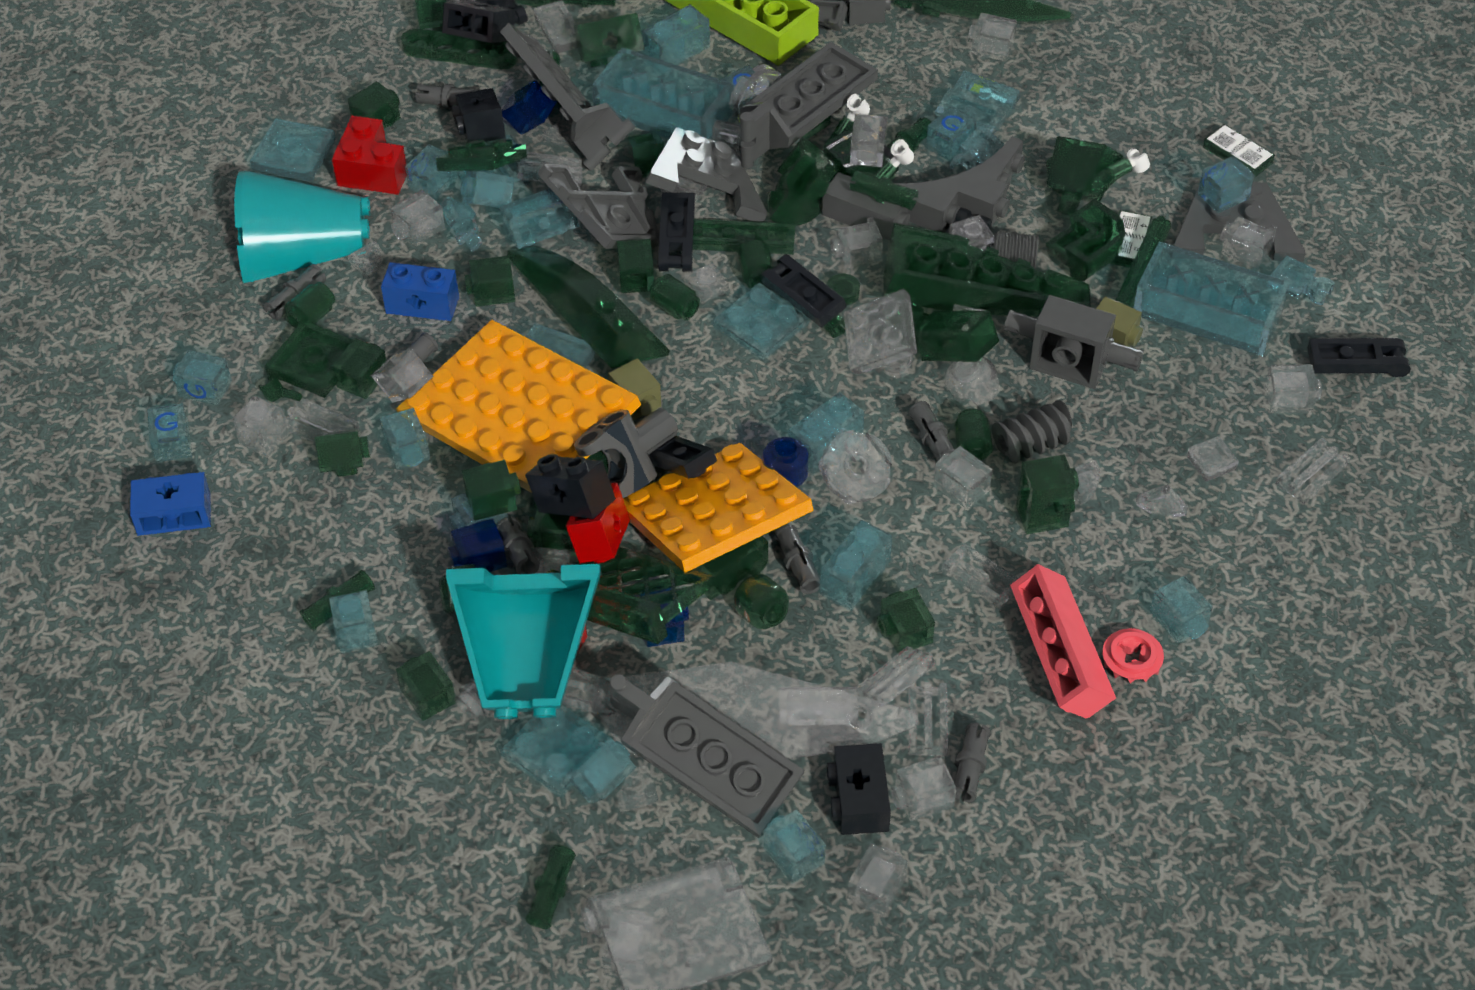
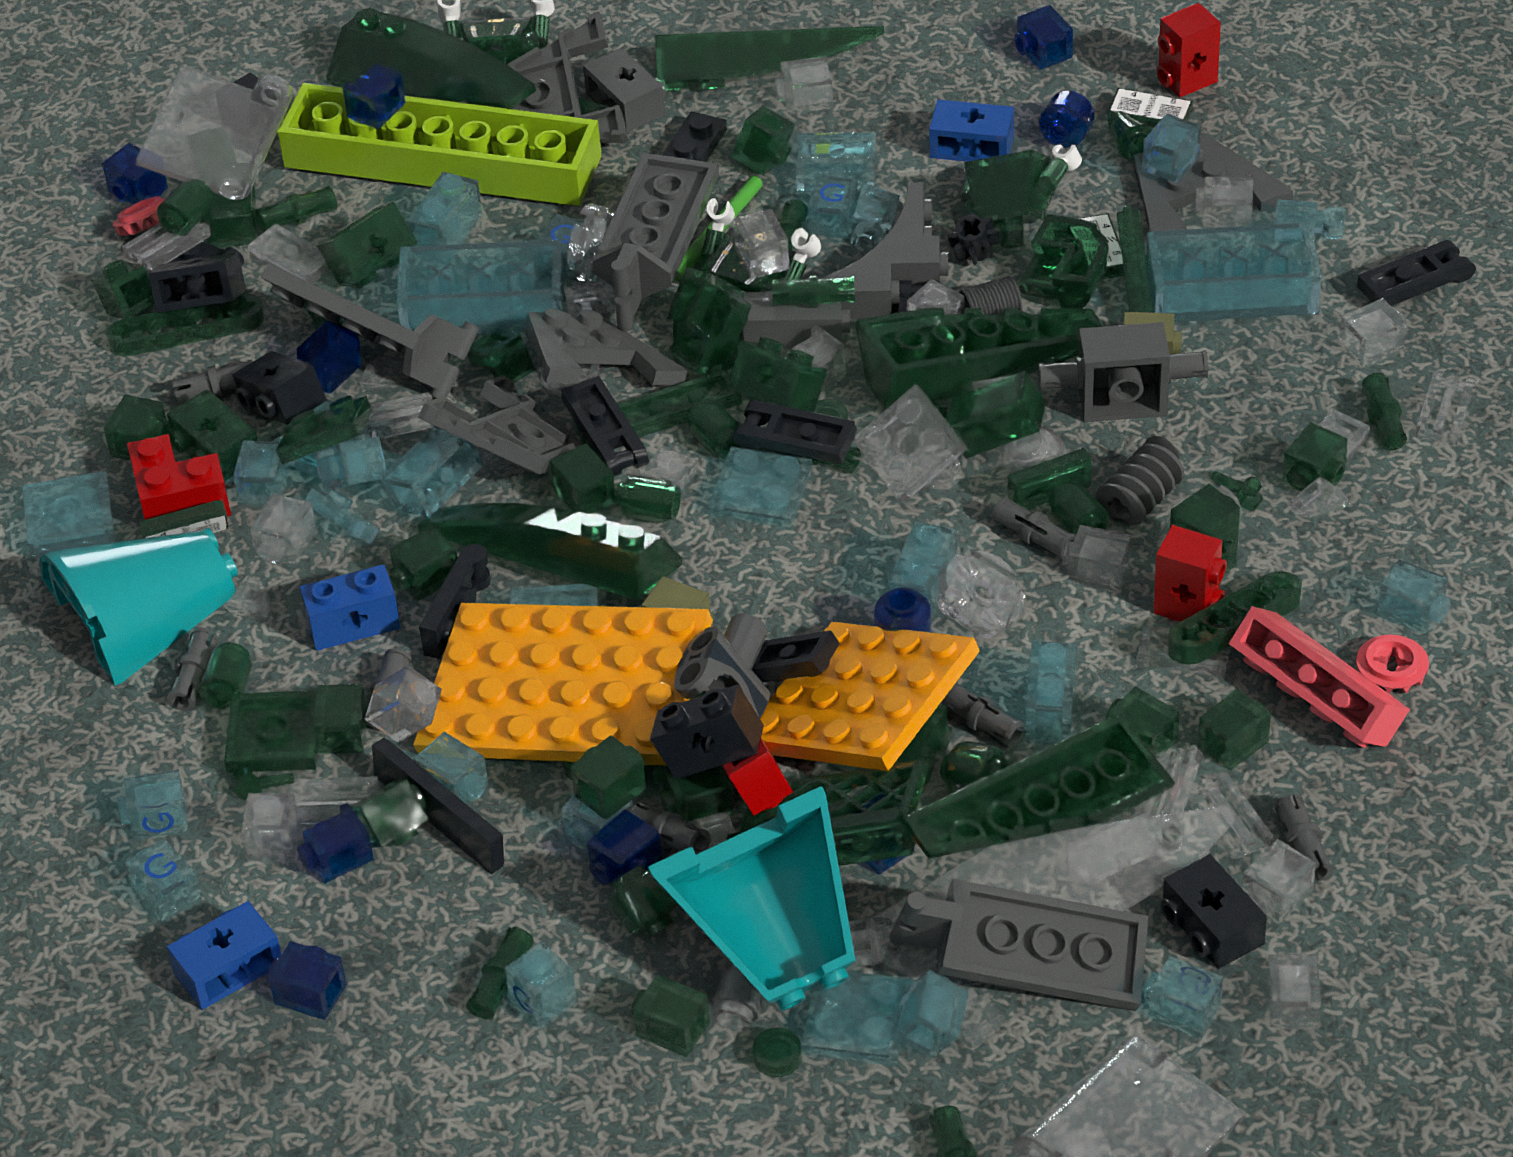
camera: 25 degrees left, 5 degrees down
none -> clear green tile [139,500,228,539]
none -> clear green brick [167,389,261,482]
none -> clear blue brick [267,941,347,1020]
none -> clear blue brick [297,802,374,883]
none -> black tile [372,737,504,875]
none -> black plate [419,544,491,659]
none -> black plate [662,111,727,162]
none -> bright green bar [674,176,763,281]
none -> clear green brick [727,336,828,412]
none -> clear green brick [731,105,796,176]
none -> clear green tile [753,1028,802,1077]
none -> clear green wedge [902,713,1175,859]
none -> blue brick [929,99,1014,165]
none -> black gear [947,212,1000,265]
none -> clear green tile [1008,448,1091,510]
none -> clear blue brick [1014,5,1073,70]
none -> clear blue head [1038,90,1095,148]
none -> clear green cone [1108,111,1154,160]
none -> red brick [1153,525,1227,629]
none -> red brick [1156,2,1221,98]
none -> clear green beam [1167,571,1302,665]
none -> clear green brick [1198,689,1271,771]
none -> clear green hand [1211,471,1263,511]
none -> clear green brick [1282,422,1348,498]
none -> clear green pin [1362,373,1407,451]

